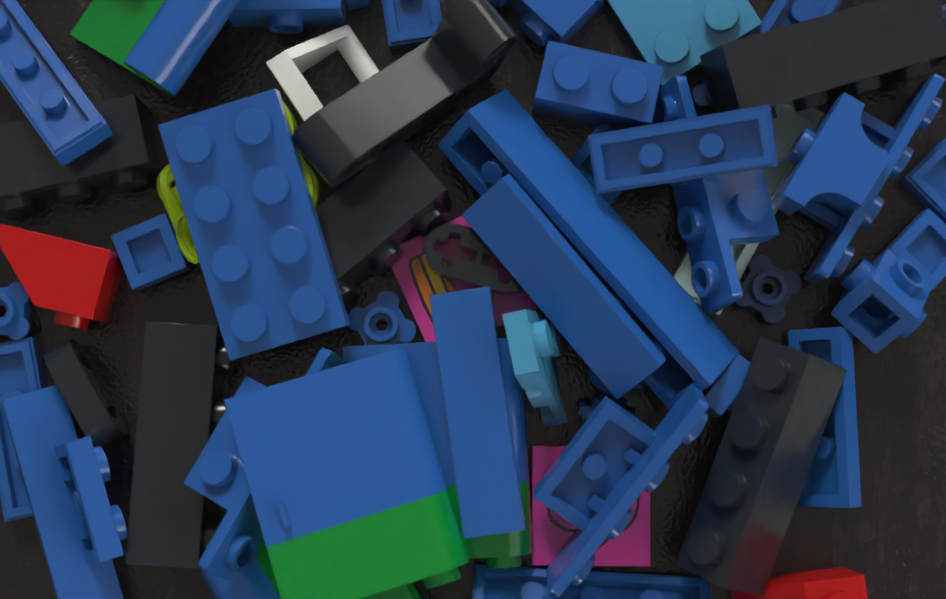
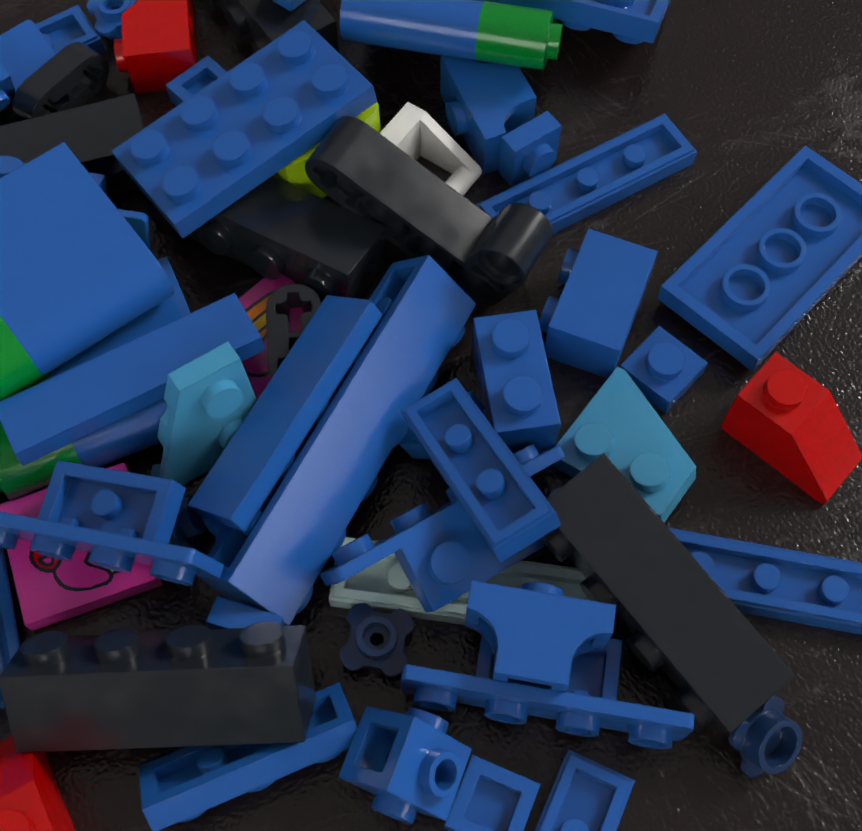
camera: 70 degrees right, 20 degrees down
blue plate [348,291,416,346] -> none

